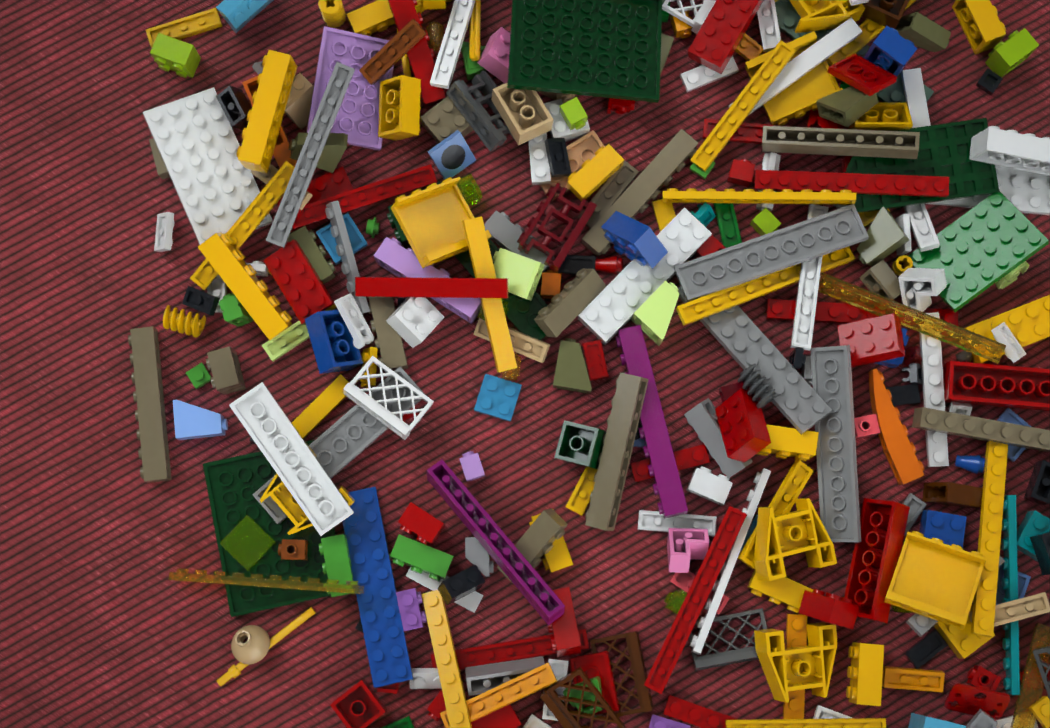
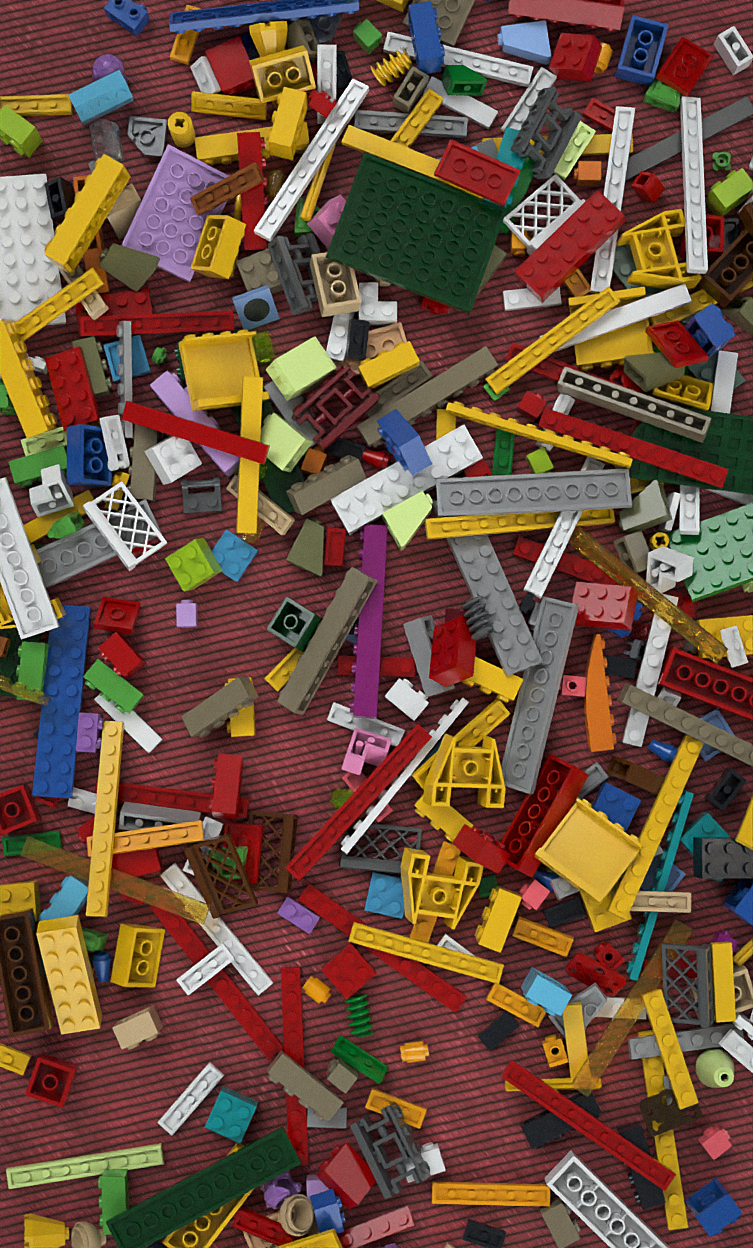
camera: 15 degrees right, 5 degrees up
light grey plate [266,62,355,248] -> none
magenta brick [426,460,565,626] -> none
black brick [437,565,486,605] -> none
light grey slope [465,537,494,577] -> none
lime brick [560,97,588,131] -> none
teal tile [690,202,716,227] -> none
none -> bright green brick [9,445,67,488]
none -> white brick [29,464,74,517]
none -> bright green piece [47,511,86,539]
none -> clear brick [89,118,124,162]
none -> red plate [94,597,141,634]
none -> flat silver plate [128,116,168,159]
none -> lime brick [165,538,223,592]
none -> dark grey plate [181,477,223,514]
none -> yellowish green slope [266,337,337,401]
none -> dark azure plate [364,872,404,919]
none -> green tile [478,874,498,898]
none -> coral brick [519,878,550,910]
none -> blue cone [533,868,559,891]

